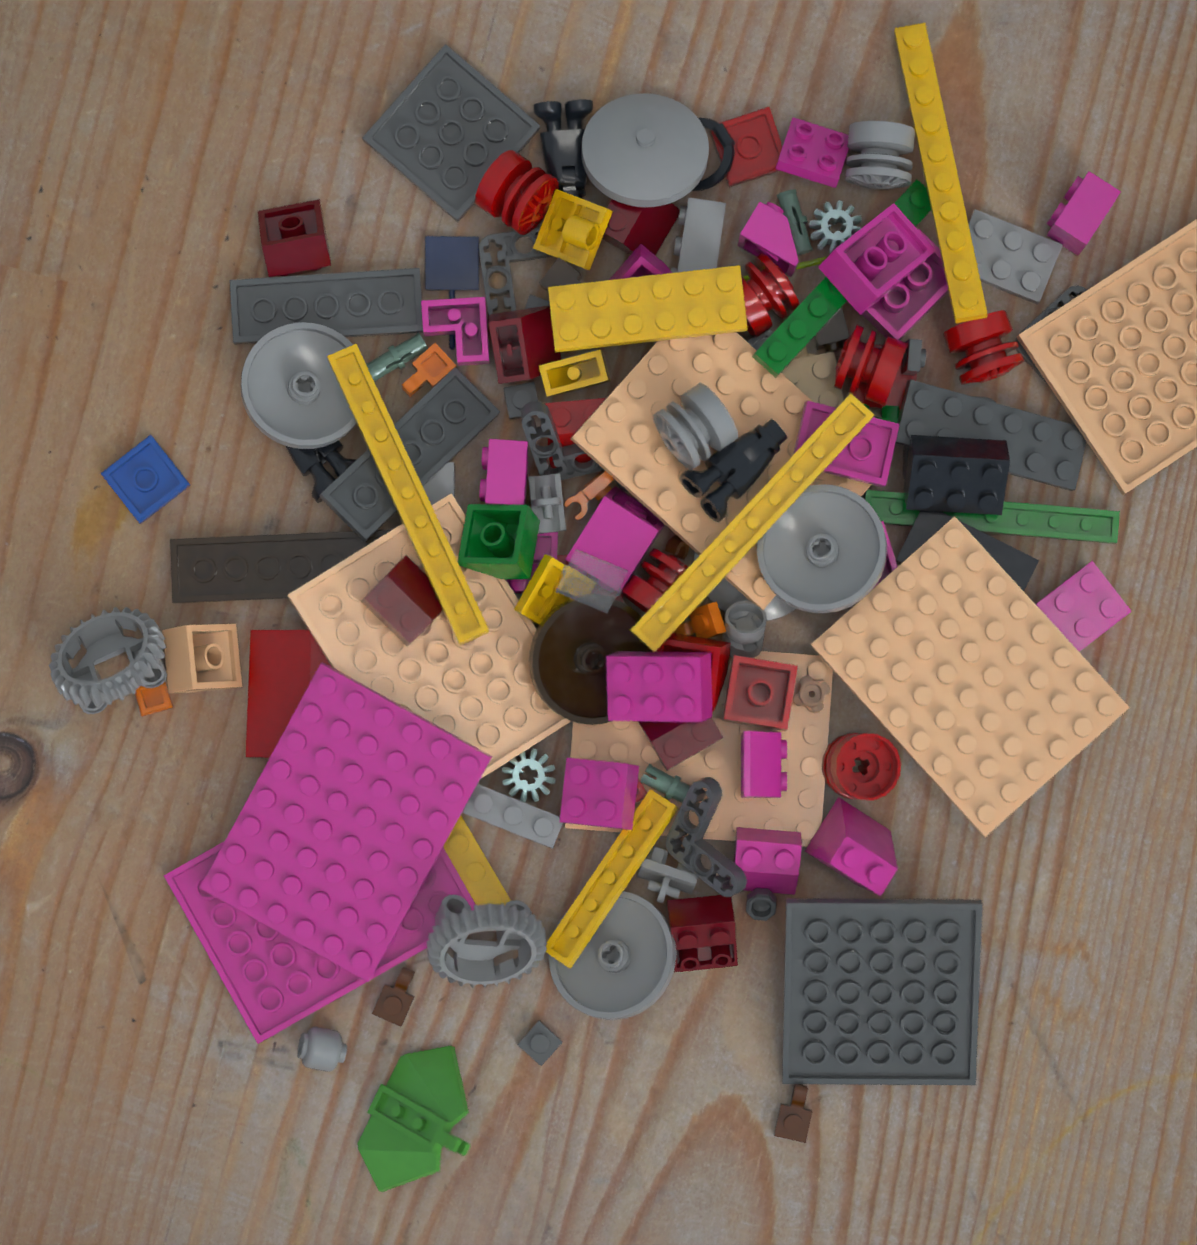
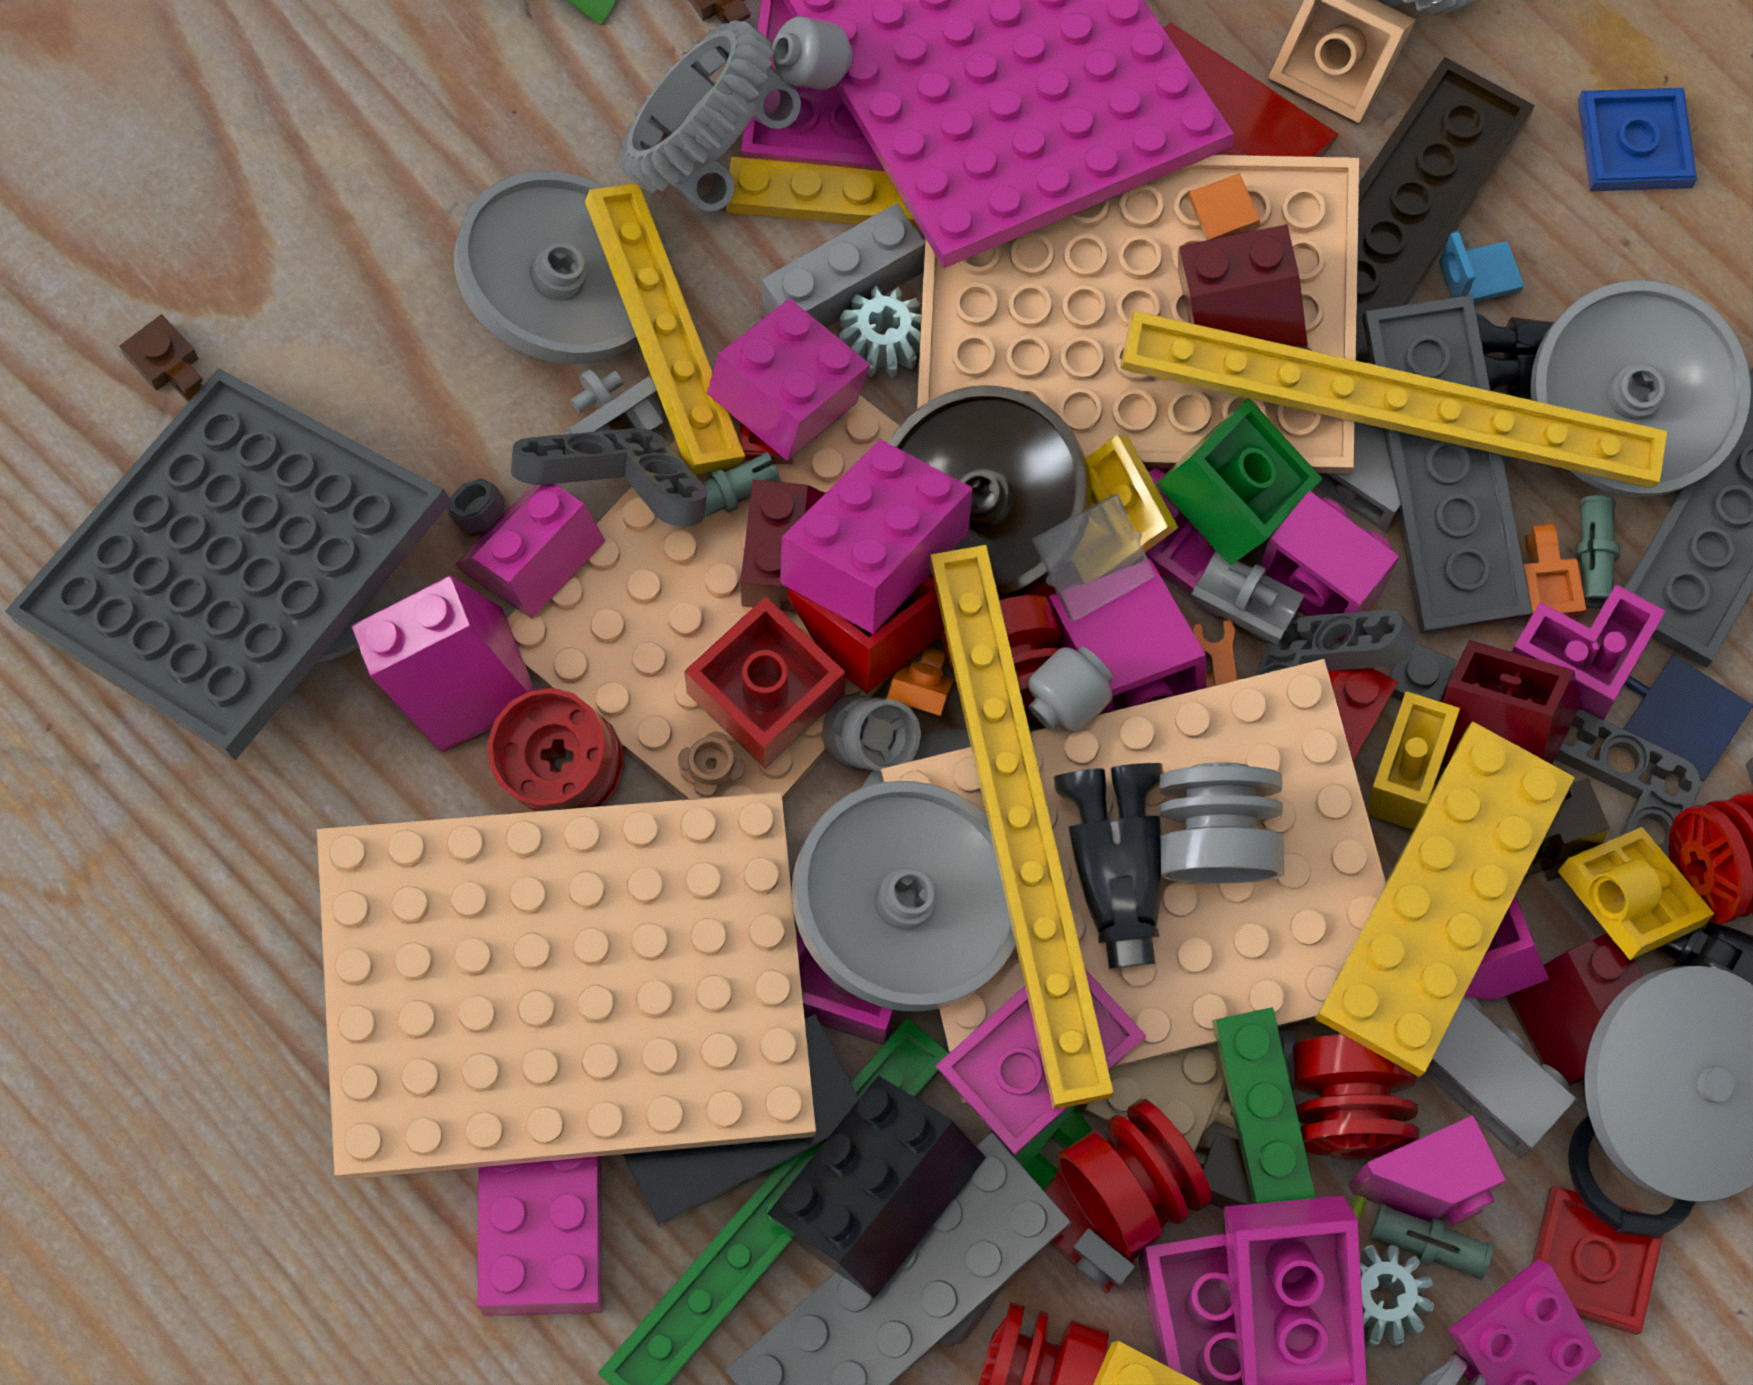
camera: 125 degrees right, 15 degrees down
dark grey plate [517,1021,563,1066] -> none
dark red slope [667,895,738,973] -> none
dark pink slope [741,731,787,798] -> none
none -> light grey head [772,16,852,90]
none -> light grey head [1028,646,1113,732]
none -> orange tile [1189,173,1260,240]
none -> dark azure bracket [1439,232,1524,303]

